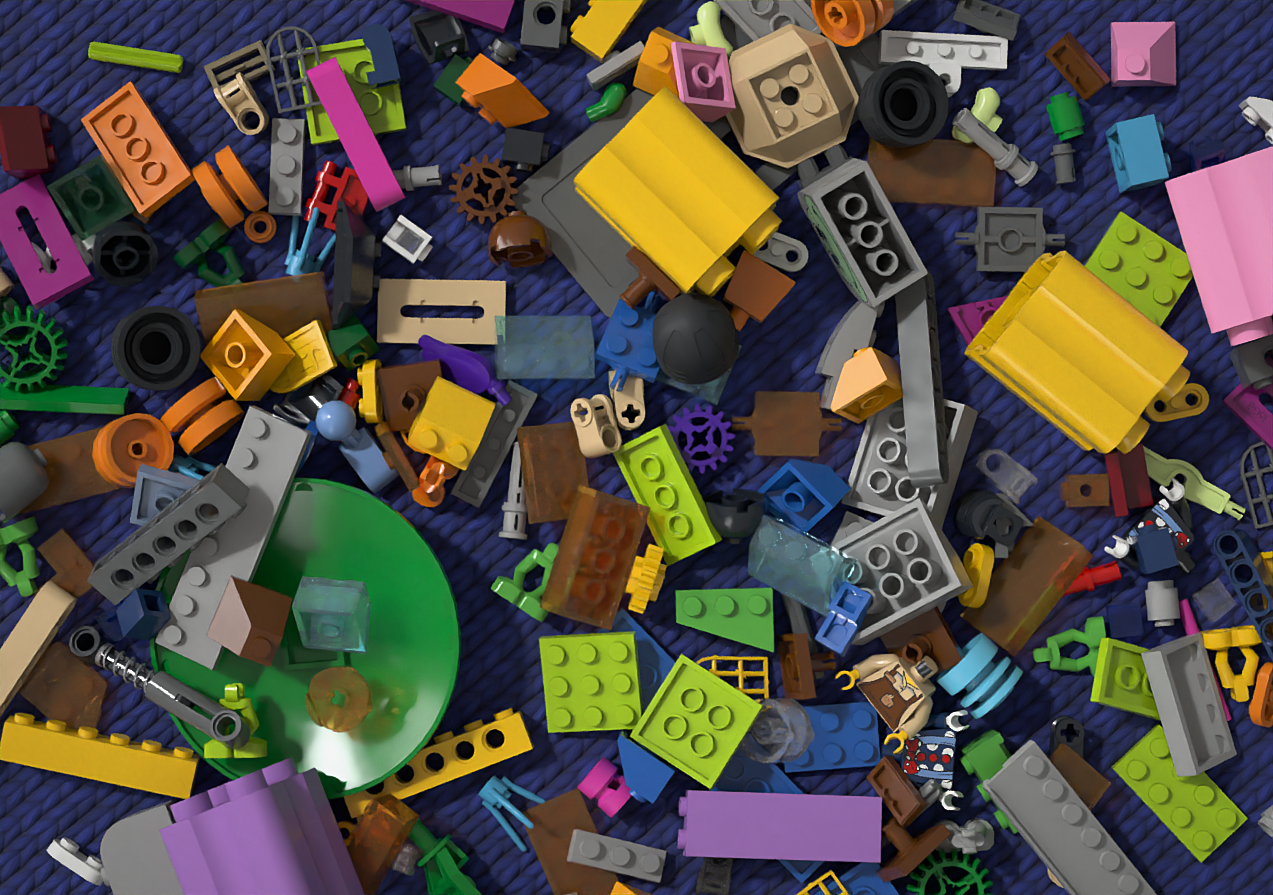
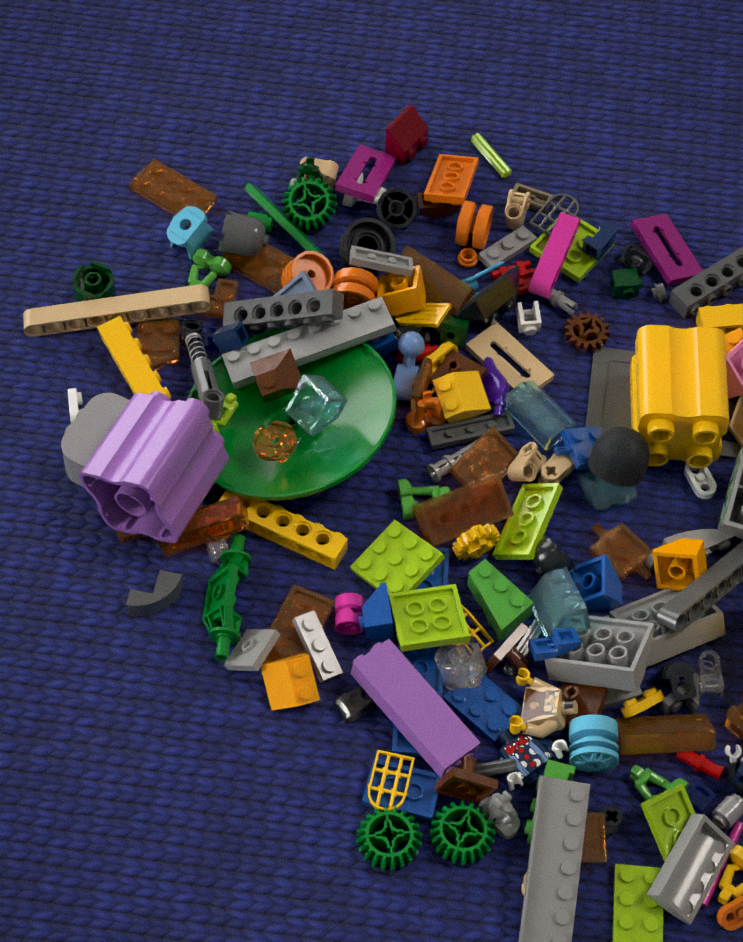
camera: 45 degrees right, 30 degrees down
clear green slope [47,154,136,241] -> none
dark green piece [173,219,248,297] -> none
orange slope [455,53,550,128] -> none
dark azure plant [478,775,546,852] -> none
reddish brown cylinder [488,211,552,268] -> none
black brick [502,128,550,173] -> none
reddish brown tile [619,246,681,310] -> none
dark purple gear [667,404,735,474] -> none
orange torso [723,250,796,332] -> none
reddish brown plate [866,756,927,826] -> none
none -> light grey plate [350,245,413,277]

